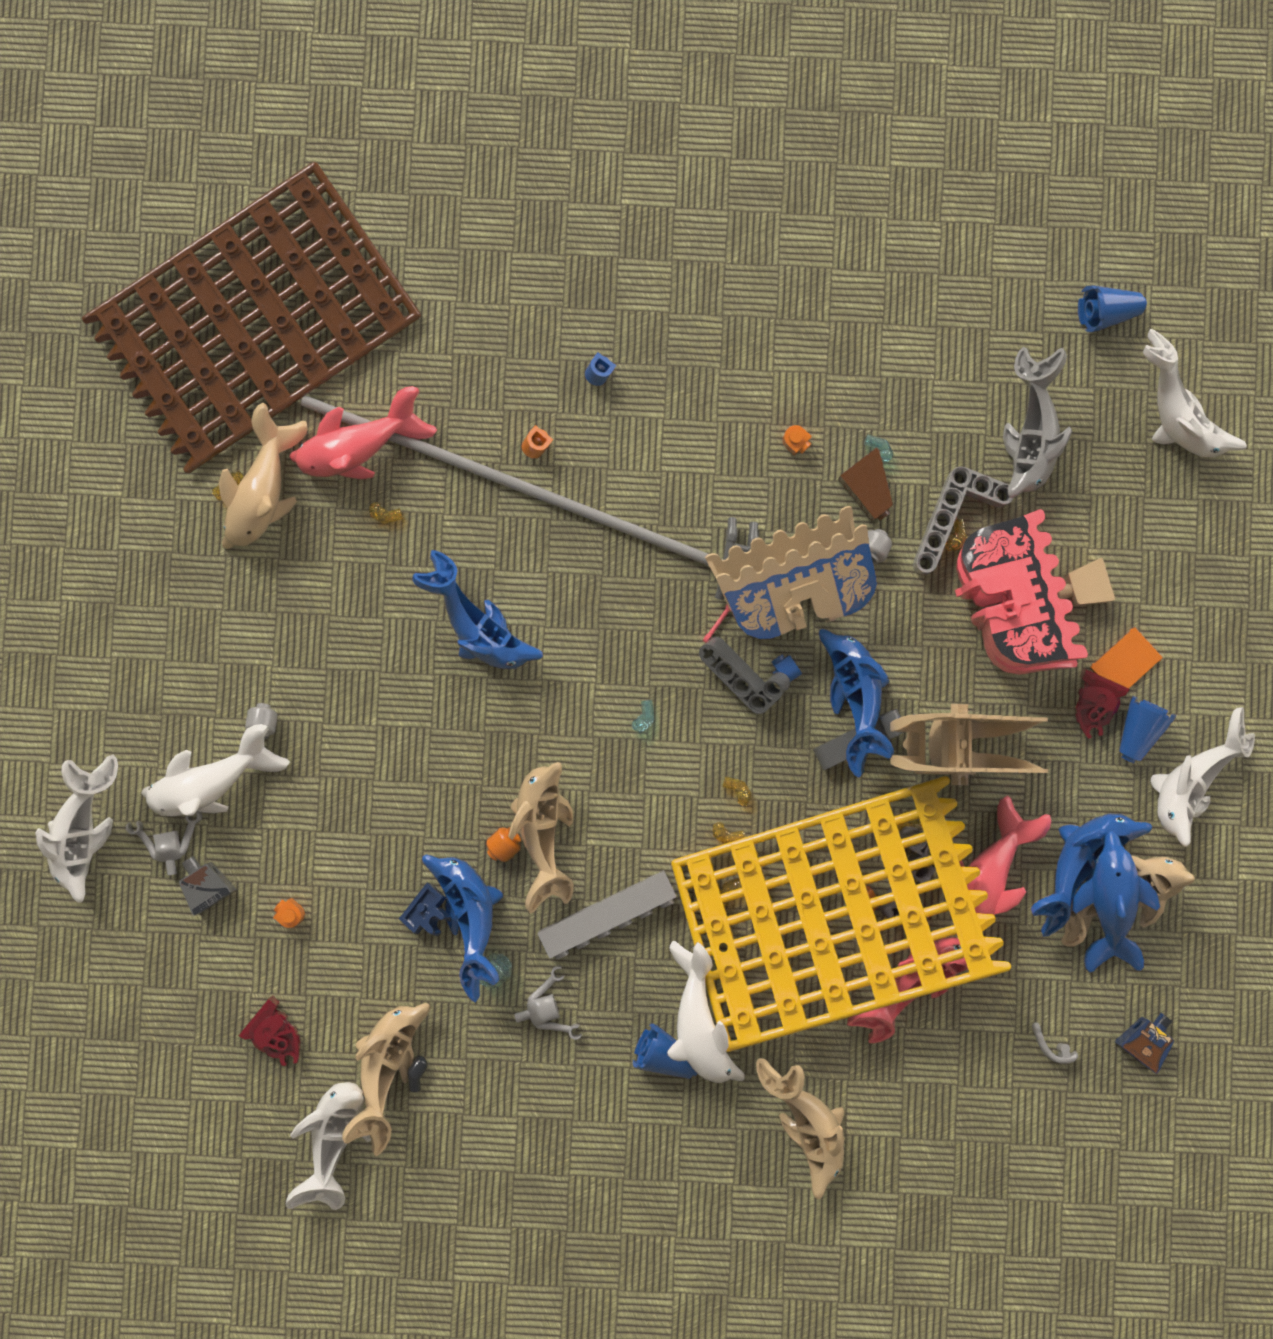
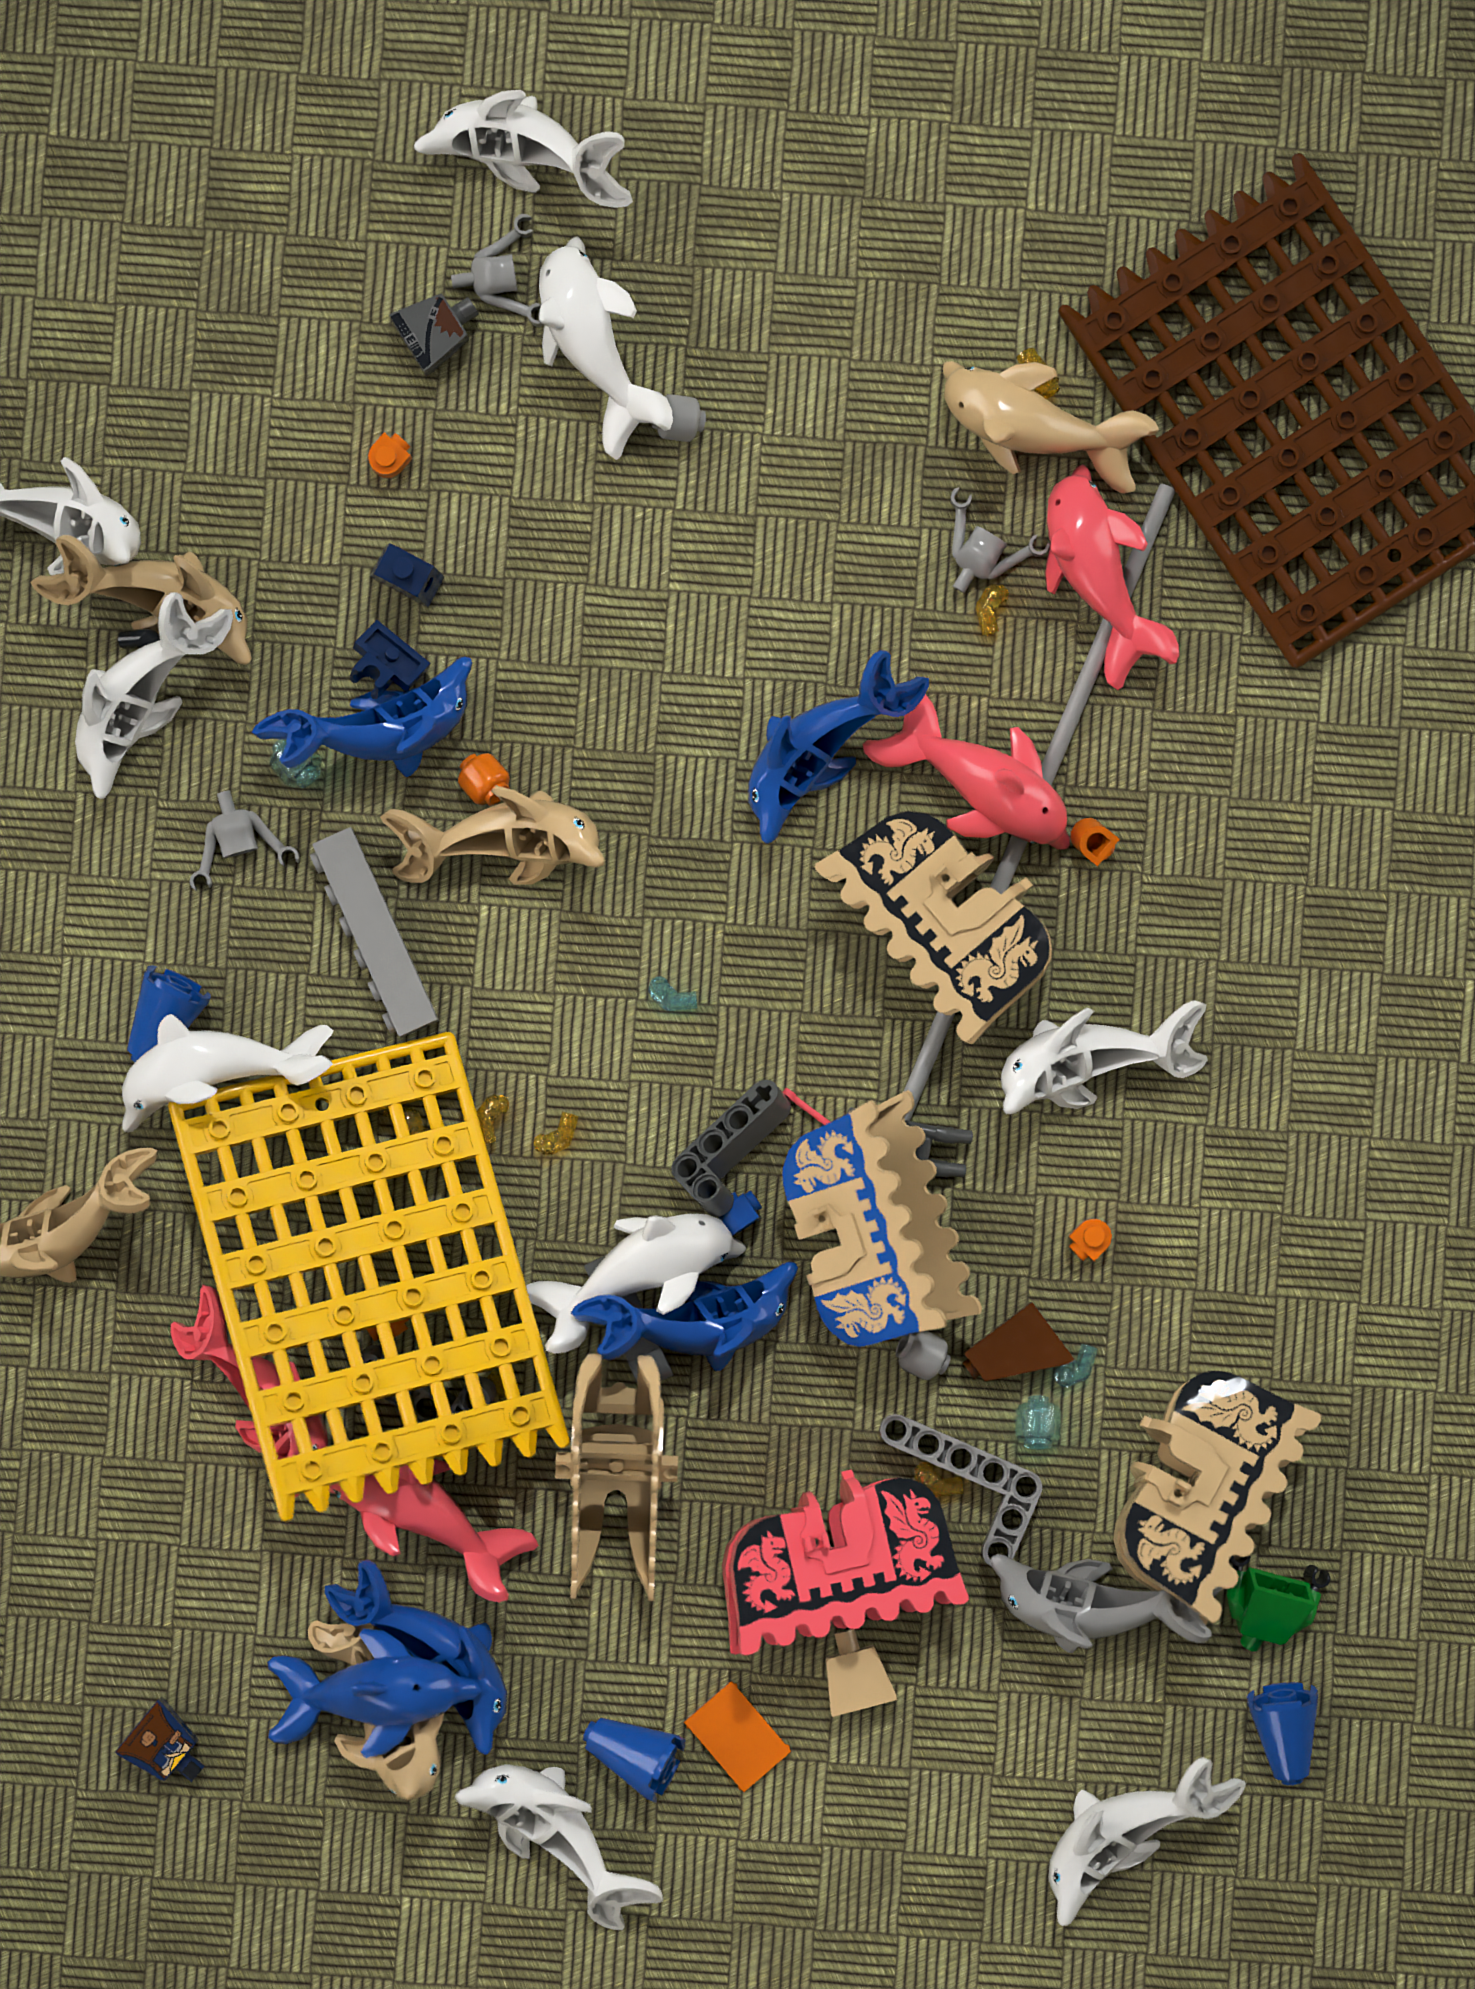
camera: 90 degrees right, 0 degrees up
dark red piece [238,995,301,1066] -> none
blue plate [585,352,616,386] -> none
light grey piece [1032,1022,1078,1064] -> none
dark red piece [1074,668,1130,739] -> none
none -> white animal [75,592,233,799]
none -> dark blue torso [369,543,445,608]
none -> white animal [526,1214,746,1354]
none -> tan animal [815,811,1052,1044]
none -> coral animal [862,694,1070,850]
none -> light grey piece [950,487,1050,593]
none -> white animal [1001,1000,1208,1114]
none -> clear light blue head [1015,1396,1061,1450]
none -> tan animal [1113,1371,1321,1625]
none -> green torso [1227,1554,1331,1652]

